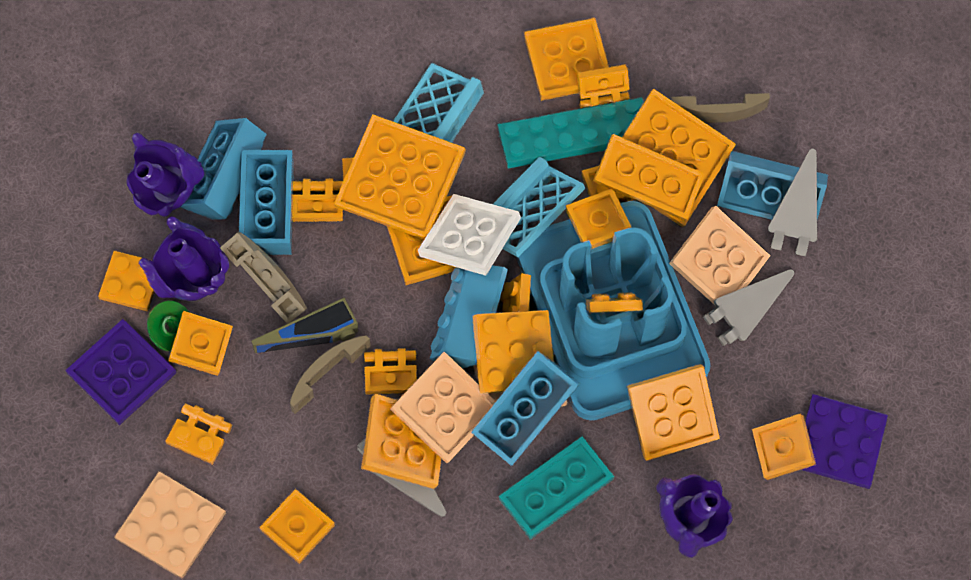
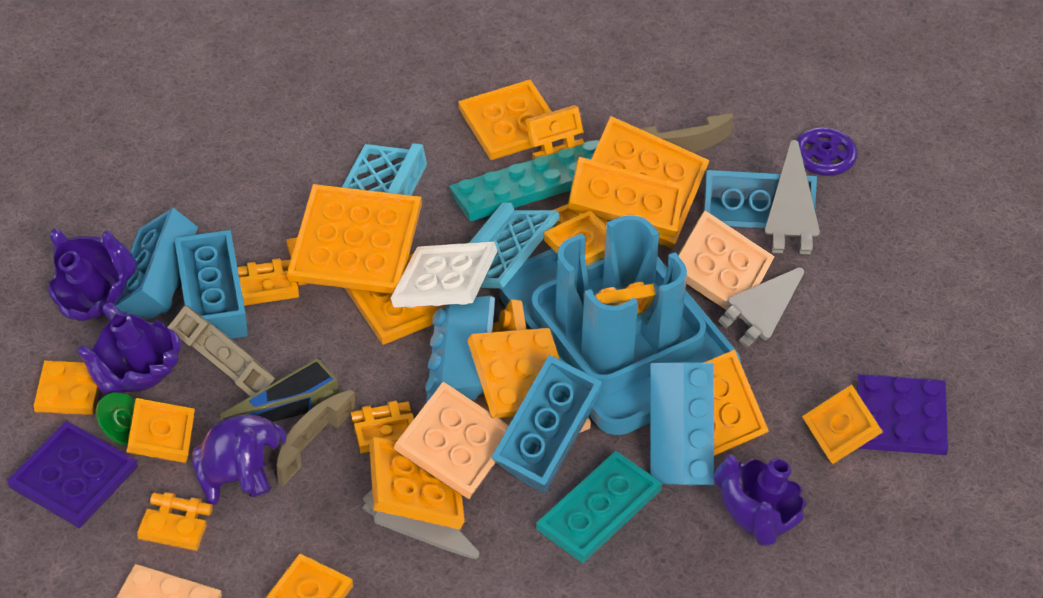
camera: 10 degrees left, 20 degrees down
none -> dark purple piece [193,414,286,505]
none -> dark azure slope [650,363,714,485]
none -> dark purple plate [796,127,857,176]

